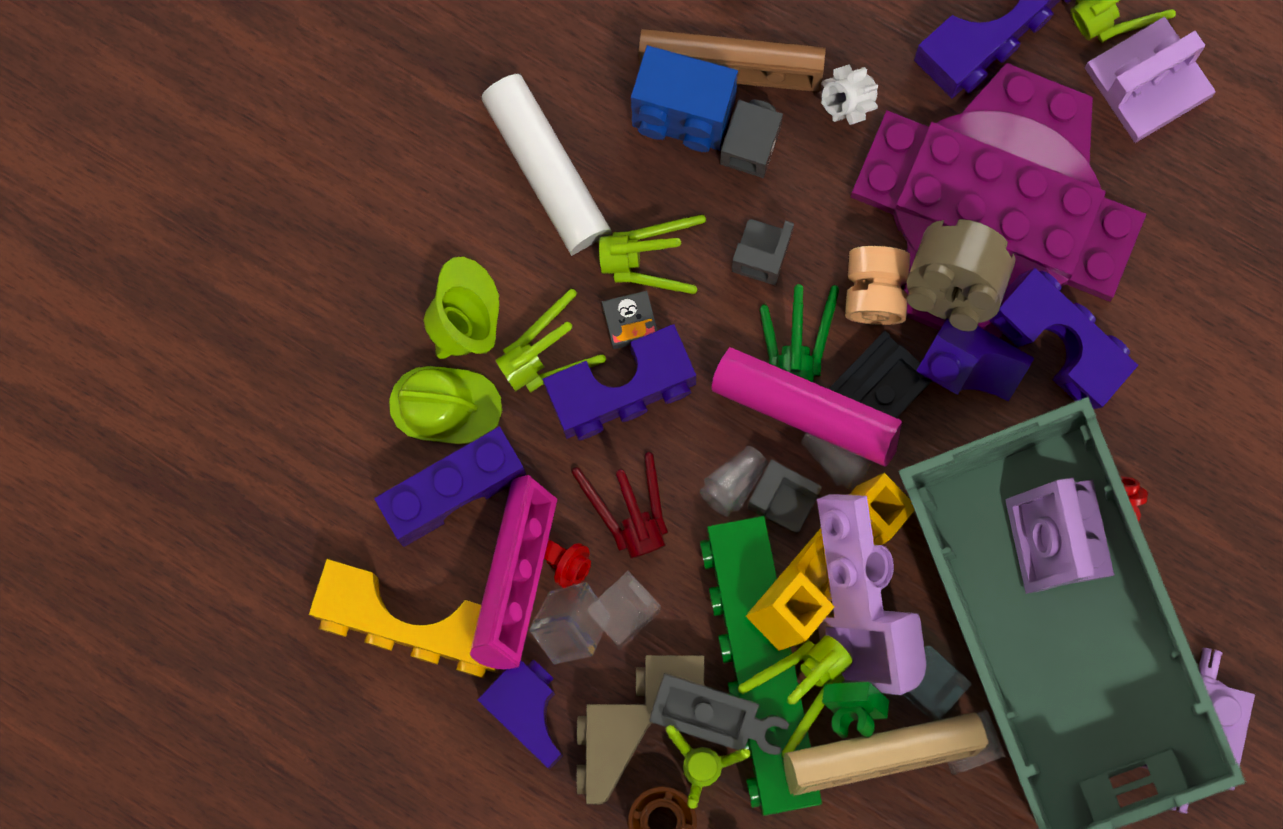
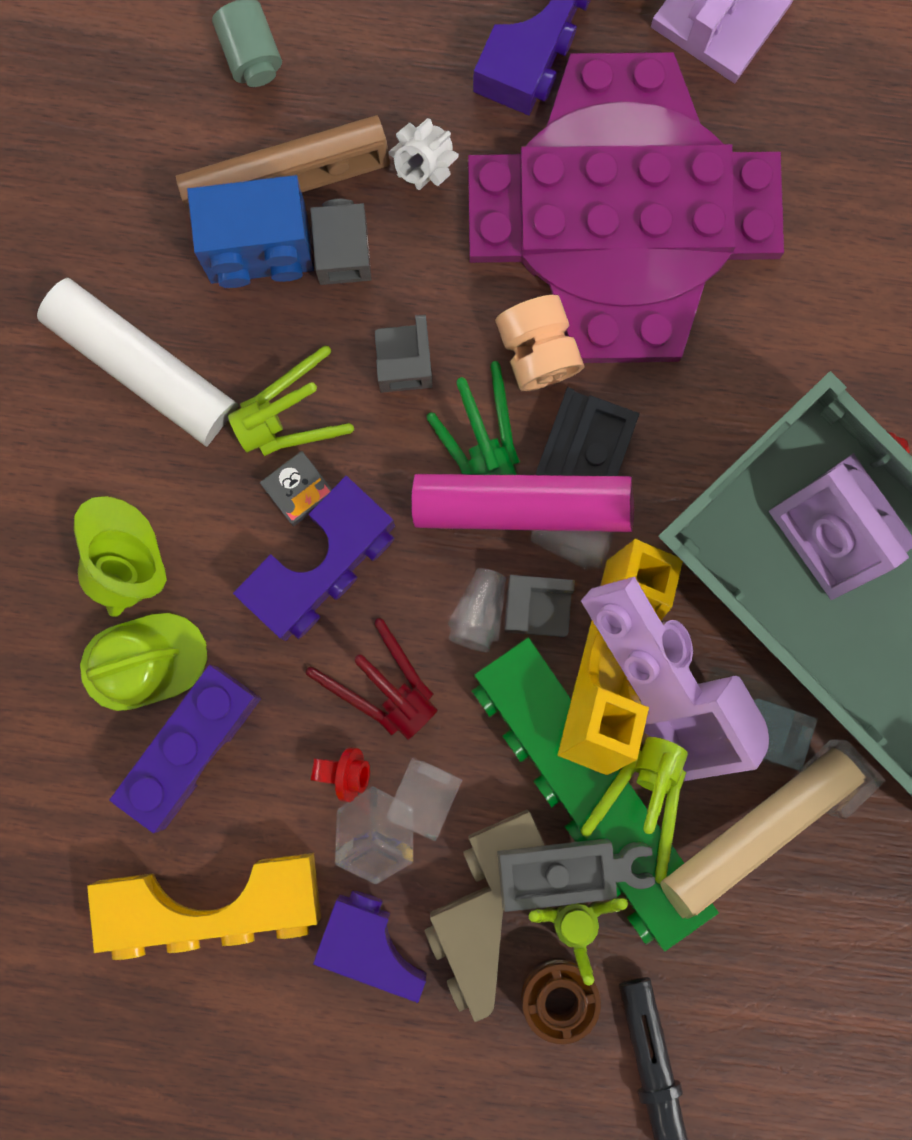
camera: 30 degrees left, 5 degrees up
dark pink brick [470,475,557,669] -> none
lime plant [495,289,606,393] -> none
green tile [822,682,889,738] -> none
dark tan brick [907,219,1016,331] -> none
dark purple arch [916,318,1034,401] -> none
dark purple arch [989,268,1138,409] -> none

